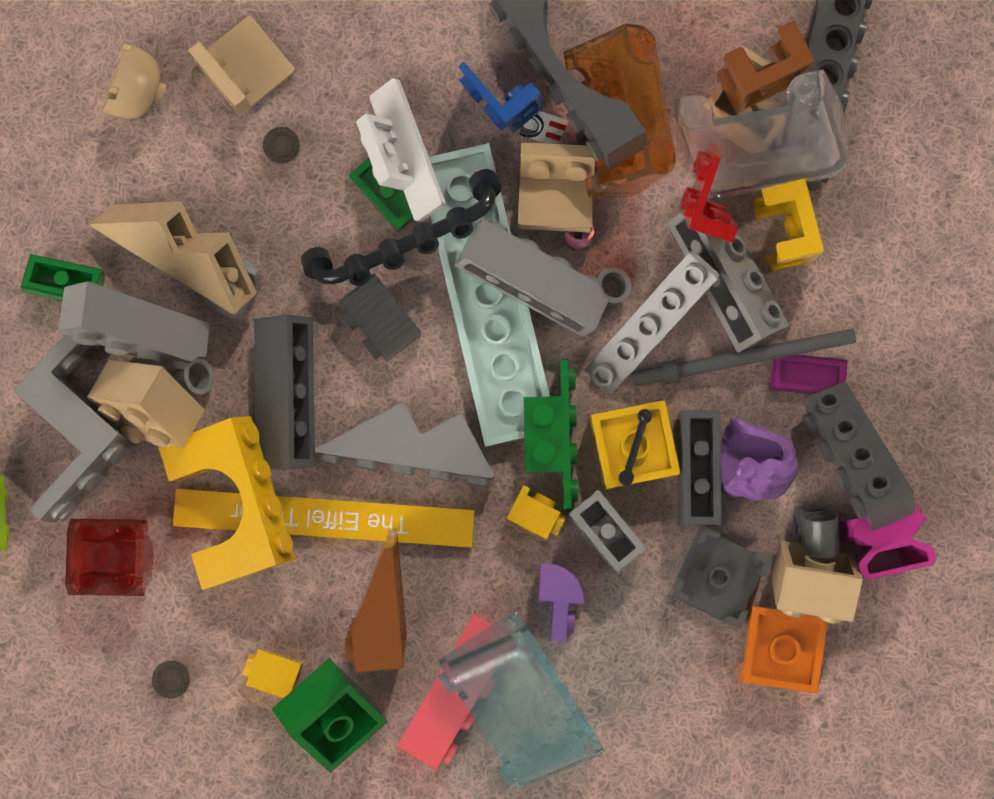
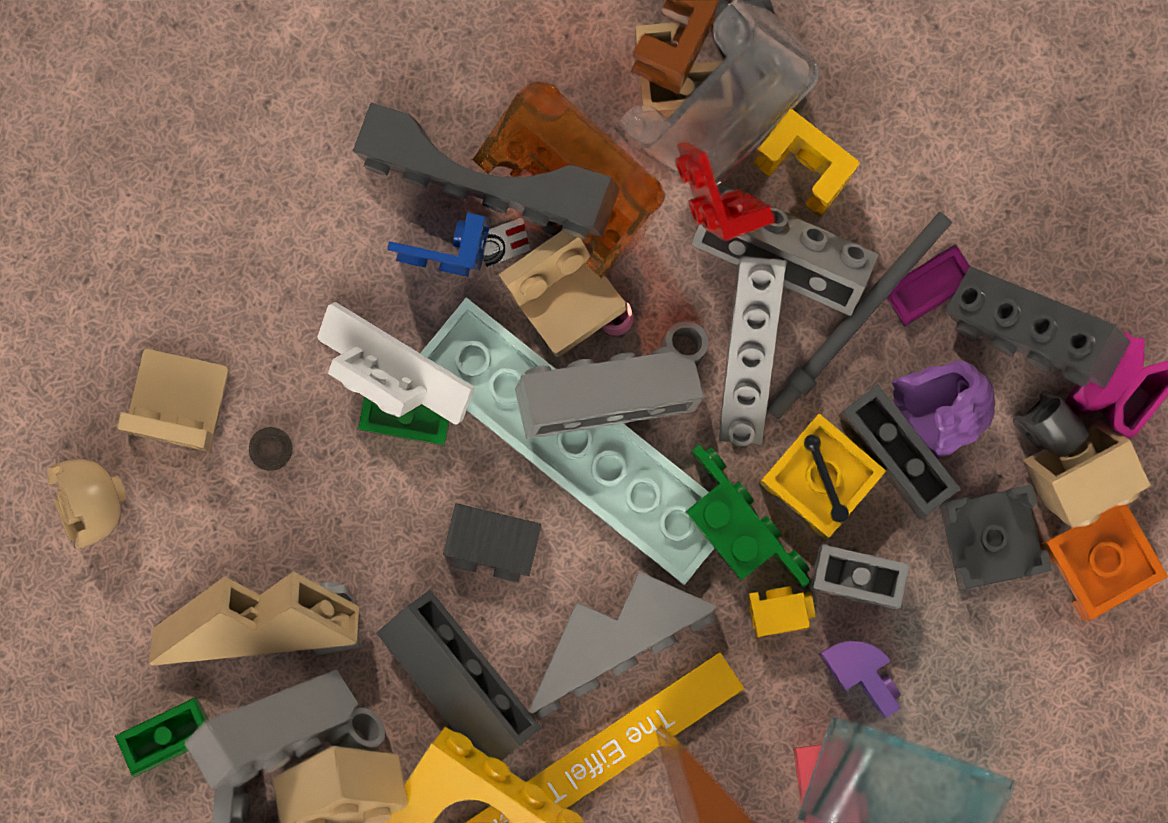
camera: 35 degrees left, 0 degrees up
black bar [301,169,501,286] -> none

